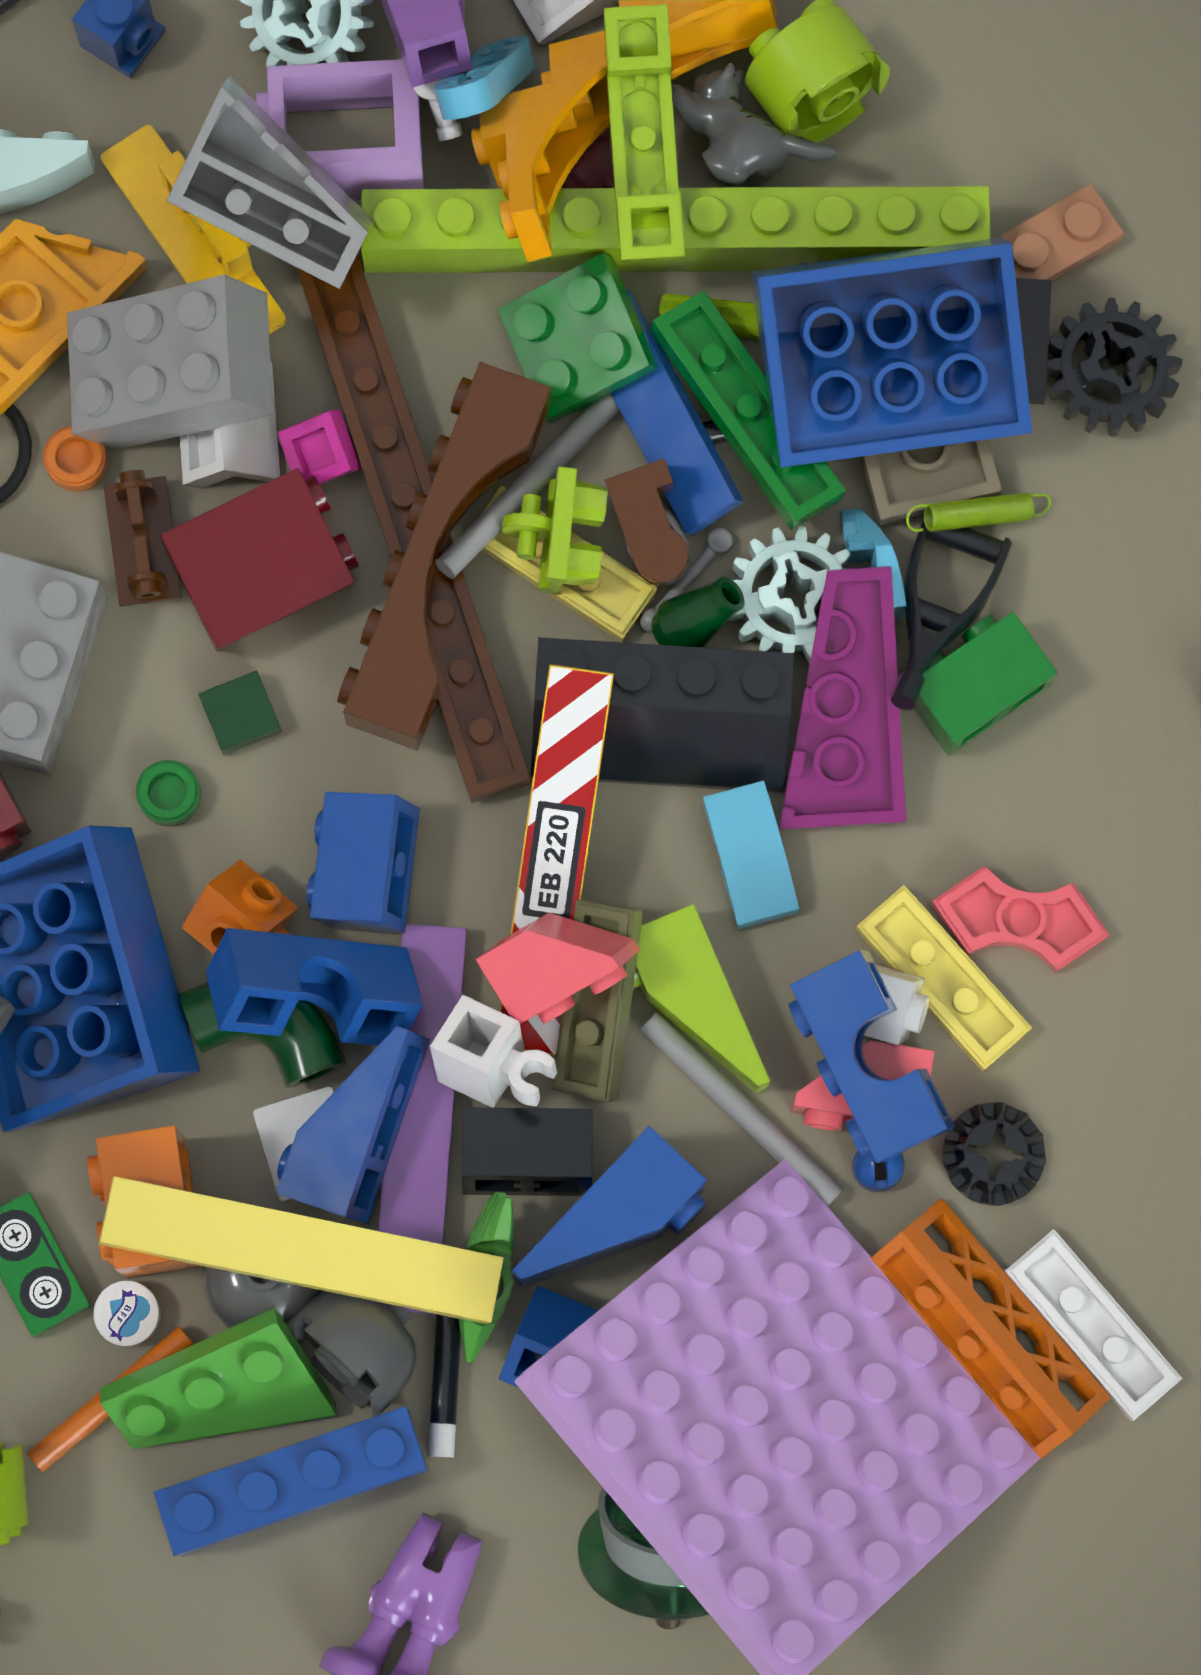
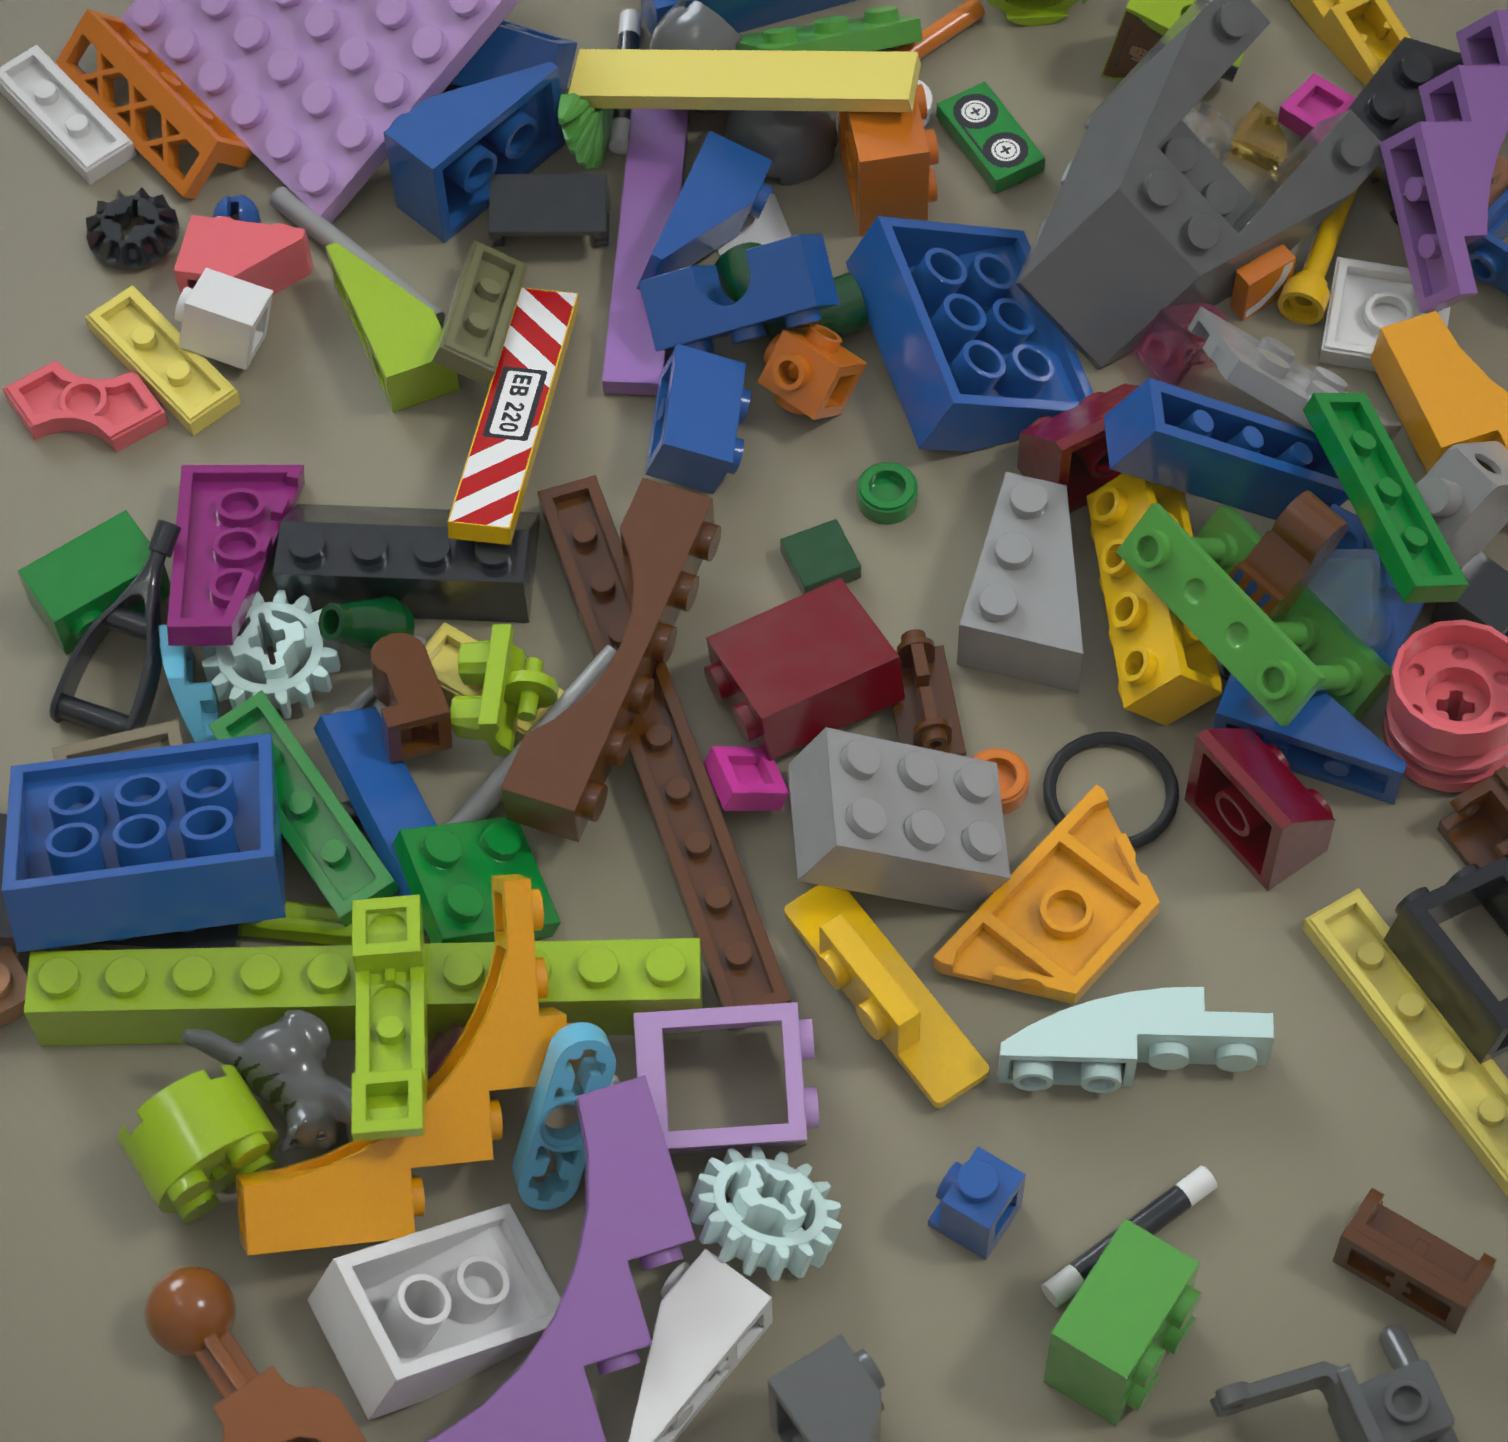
camera: 175 degrees left, 20 degrees down
light grey wedge [167,76,372,289] -> none
white brick [430,995,557,1108] -> none
coral slope [475,913,640,1024] -> none
medium azure slope [703,781,799,930] -> none
blue arch [788,950,955,1163] -> none
lime piece [906,492,1051,532] -> none

